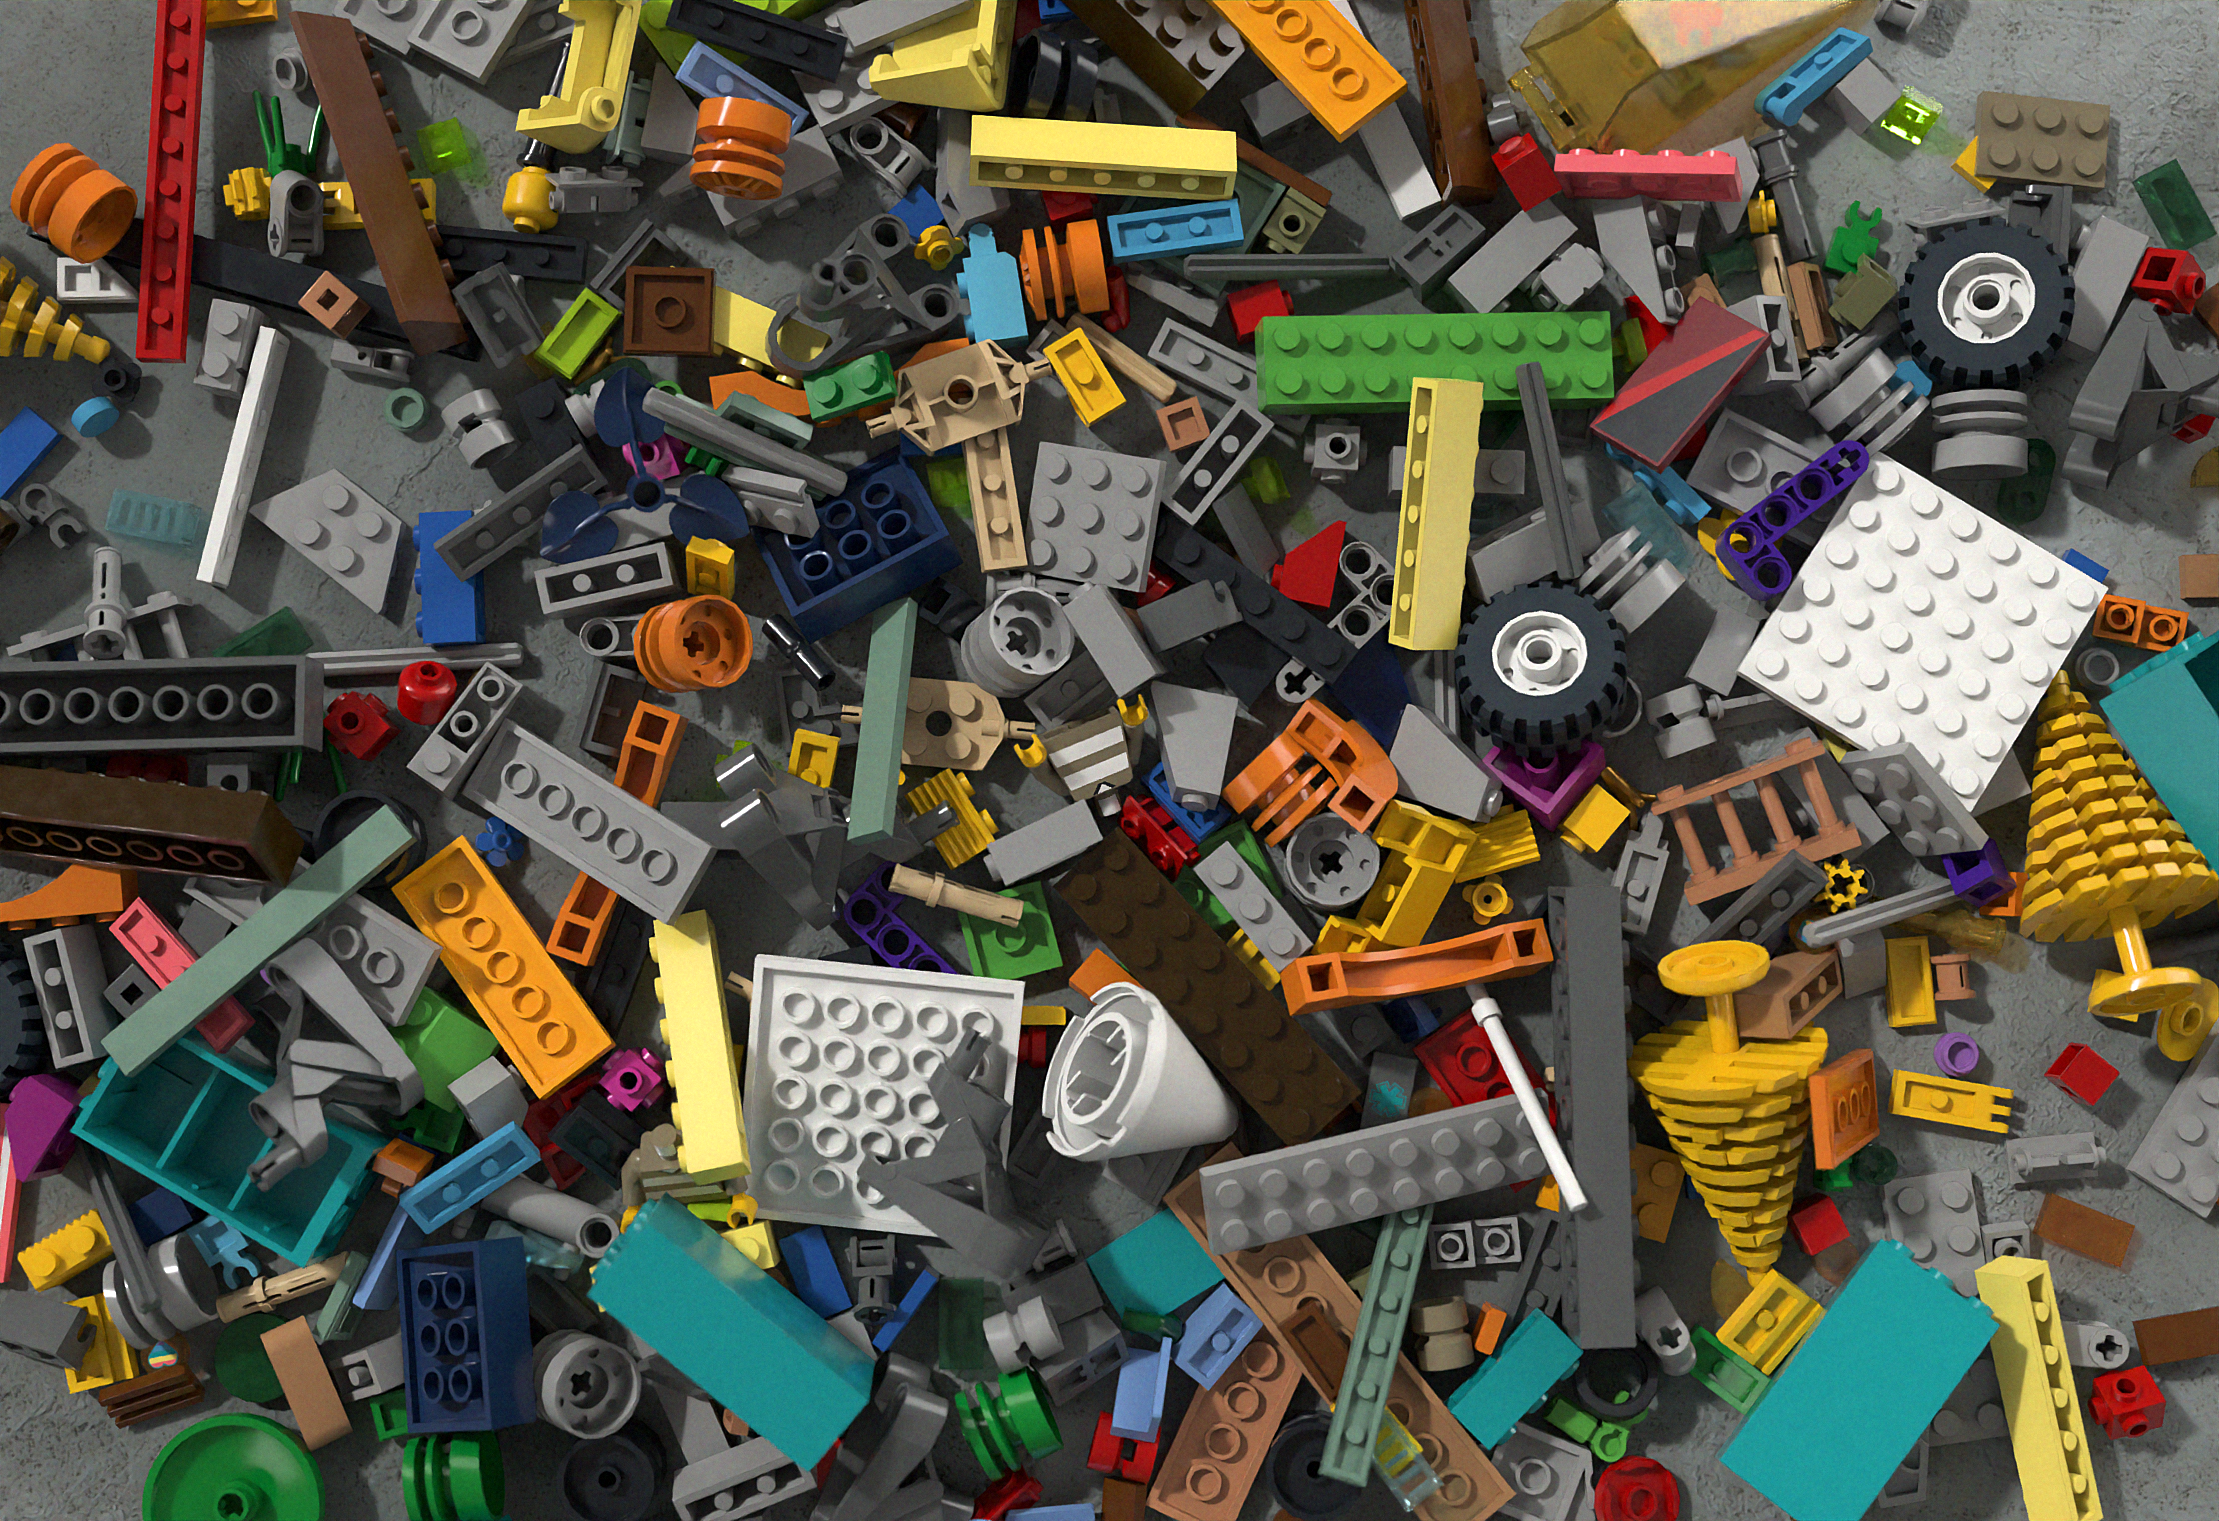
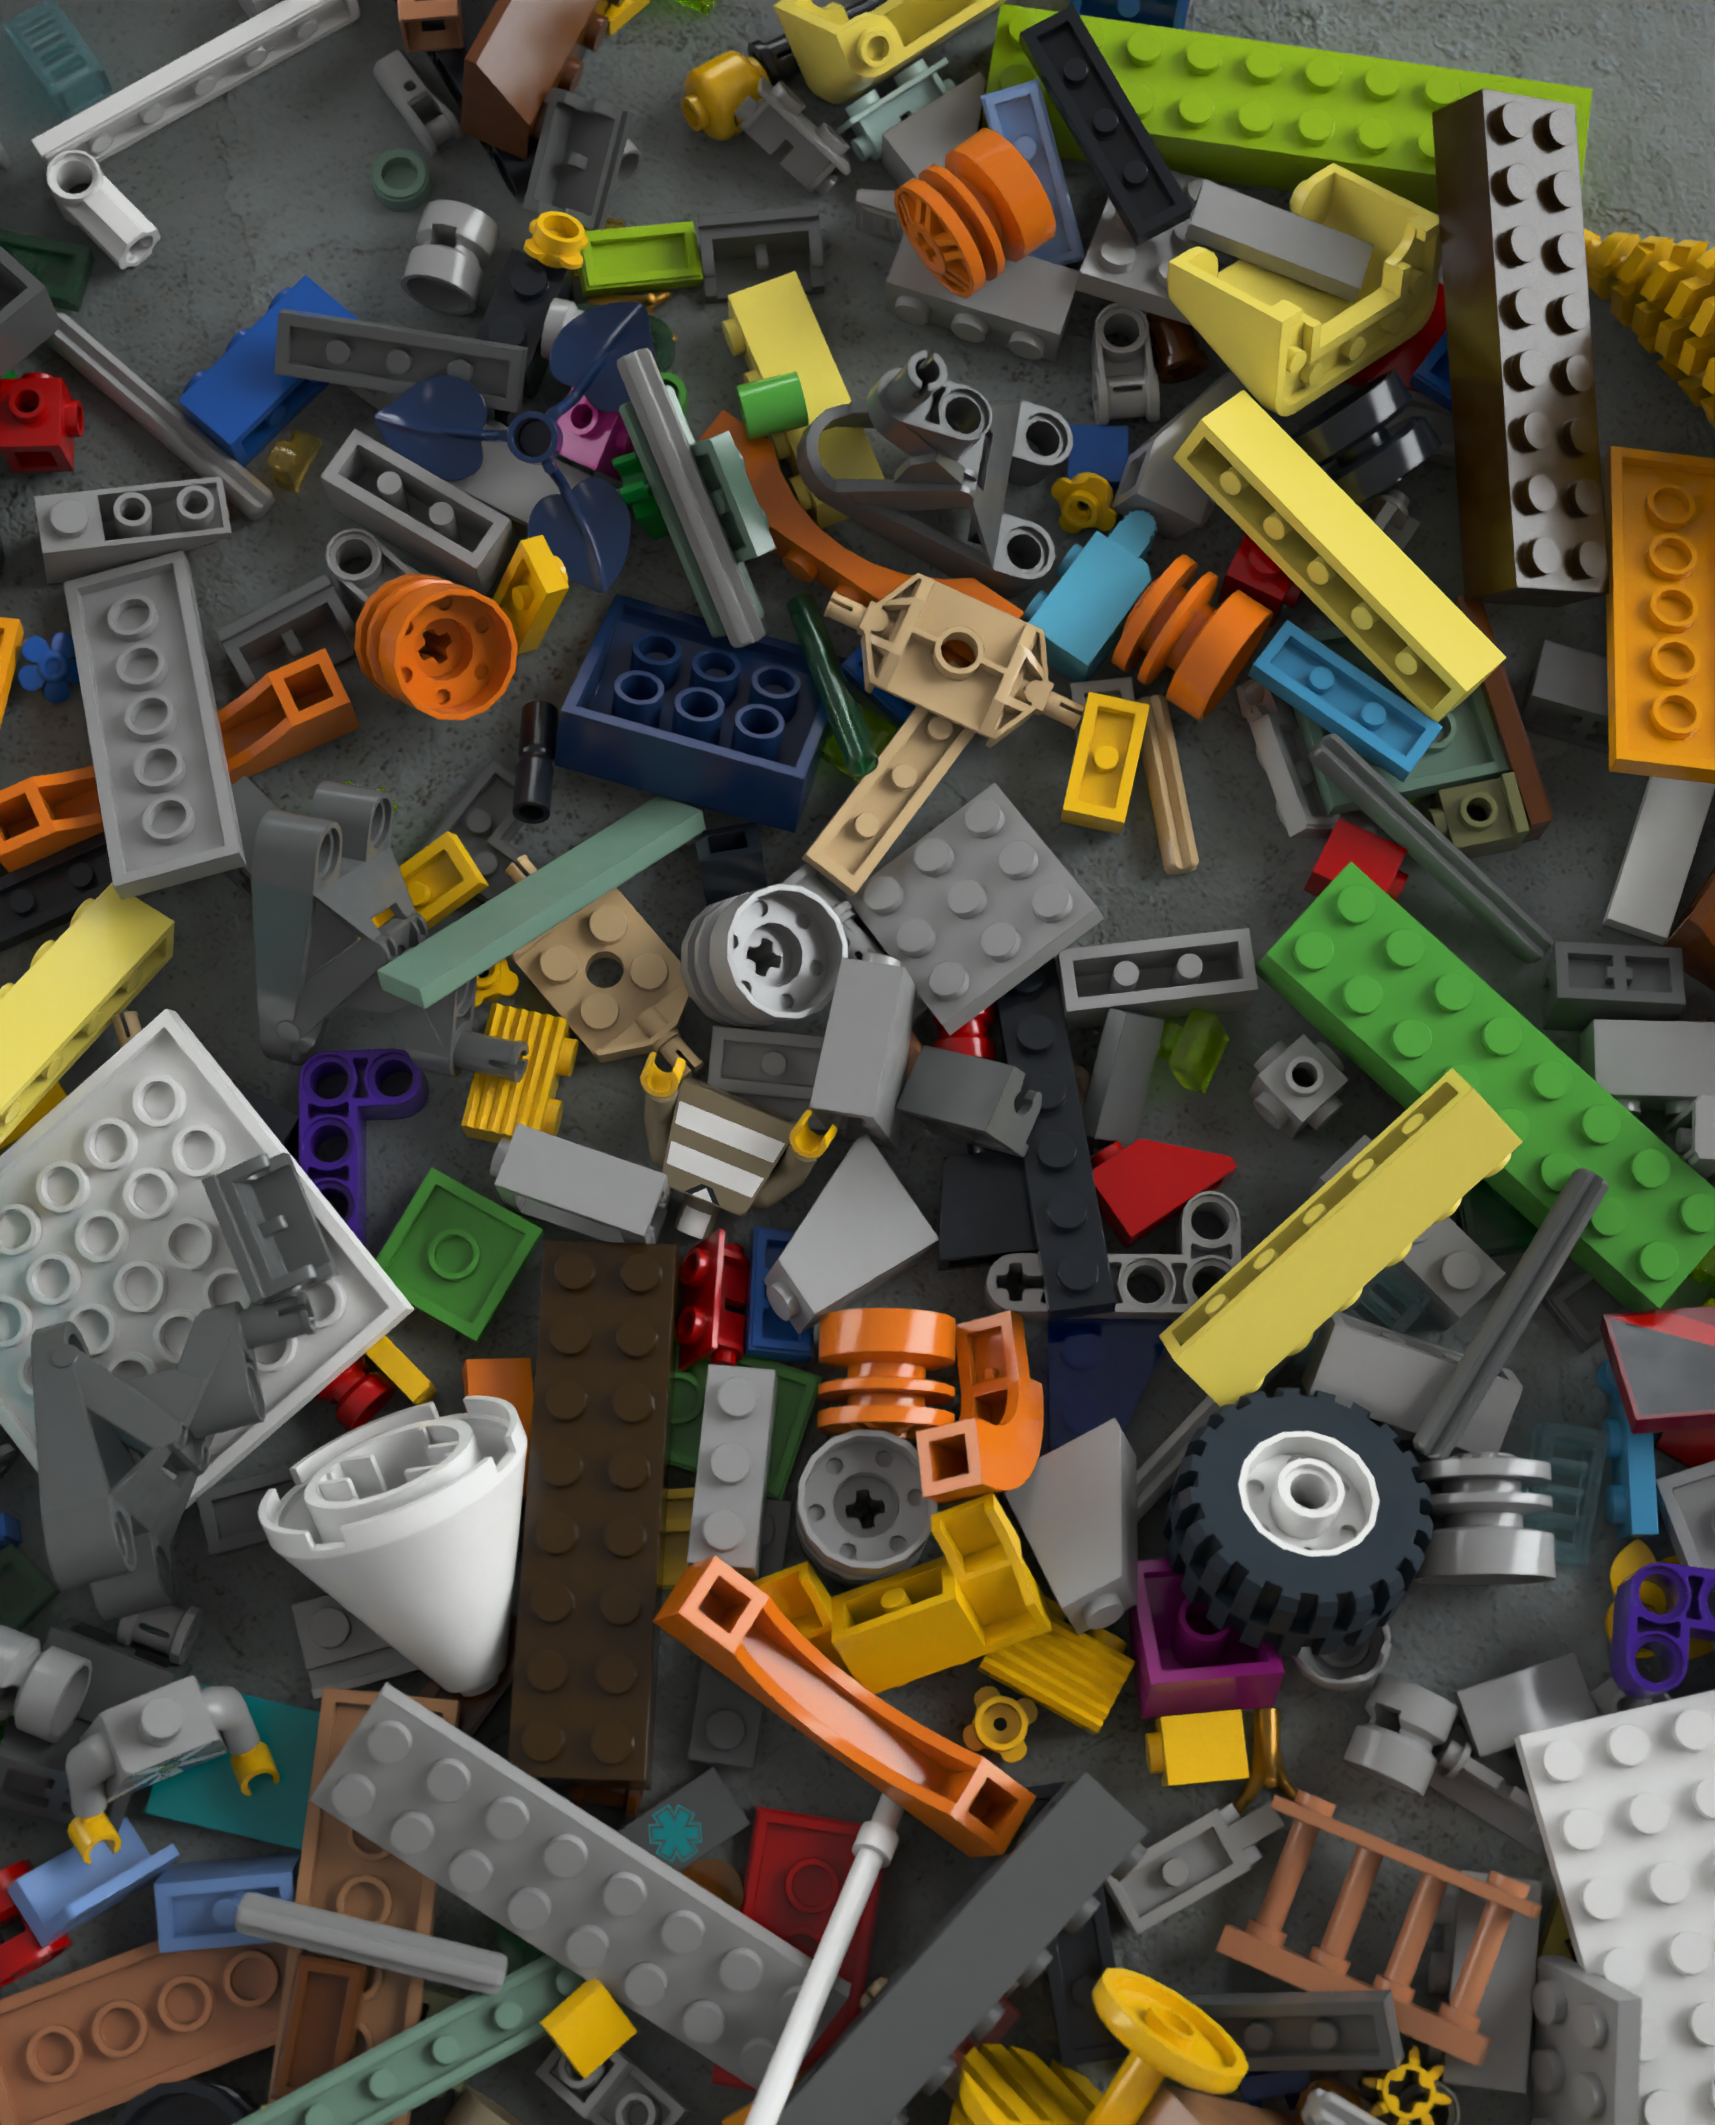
camera: 45 degrees right, 10 degrees down
light grey wing [249,468,406,616] -> none
red head [396,661,457,726] -> none
black plate [436,225,589,285] -> none
reddish brown tile [623,266,716,358] -> none
light grey plate [721,464,820,538] -> none
green plate [802,351,899,423] -> none
tan pin [888,863,1024,928] -> none
red arm [1100,266,1131,333] -> none
dark green arm [1121,1307,1183,1345] -> none
light grey plate [1147,318,1312,436] -> none
nougat plate [1156,396,1210,454] -> none
dark blue tile [1381,992,1442,1044] -> none
none -> white piece [46,150,160,270]
none -> light grey torso [66,1675,280,1864]
none -> dark grey hinge [201,1153,340,1304]
none -> light grey axle [235,1892,508,1995]
none -> clear yellow tile [267,429,322,494]
none -> yellow plate [524,211,588,270]
none -> yellow tile [540,1978,638,2079]
none -> bright green gear [735,371,809,440]
none -> clear green piece [786,594,879,776]

